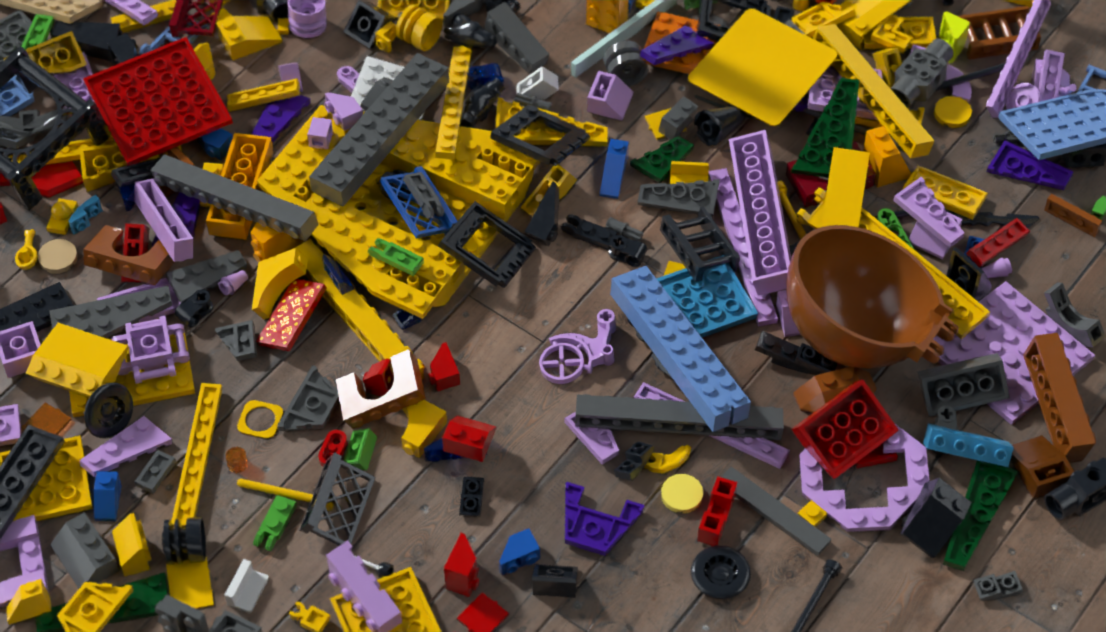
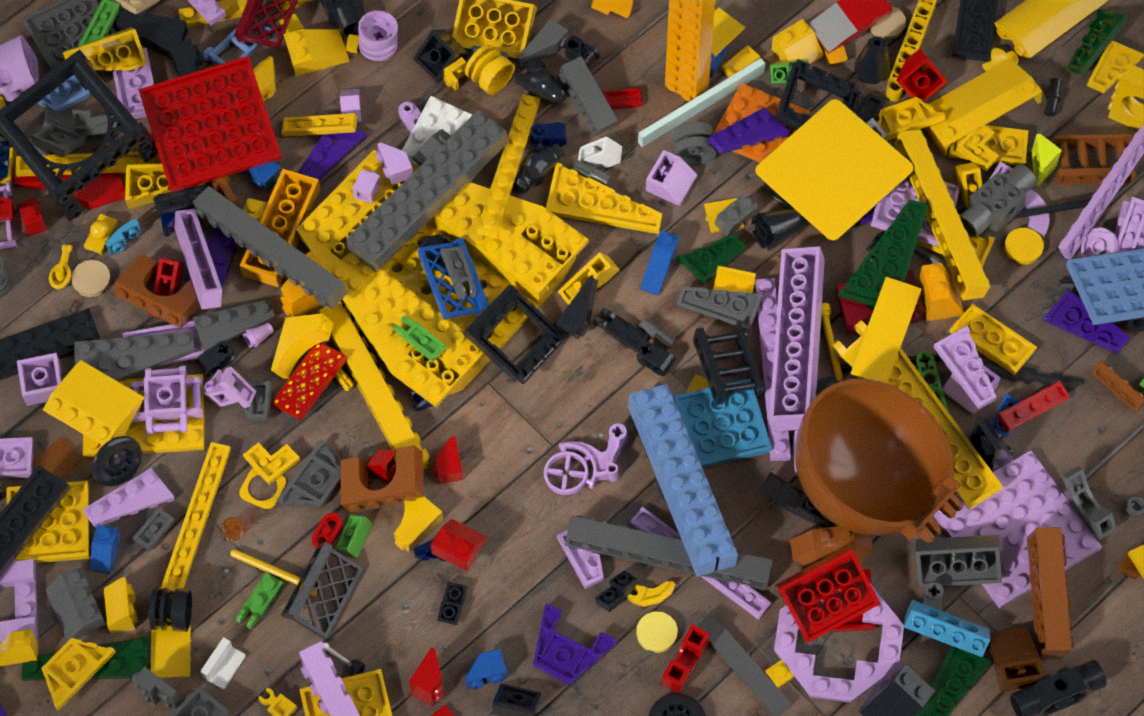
camera: 10 degrees right, 10 degrees up
slope [322,255,354,295] -> none
black hinge [490,105,590,166] -> none
lavender cone [981,258,1012,278] -> none
none -> lavender tile [202,367,256,408]
none -> yellow plate [243,442,300,485]
none -> yellow axle [334,368,355,391]
none -> red tile [603,87,642,110]

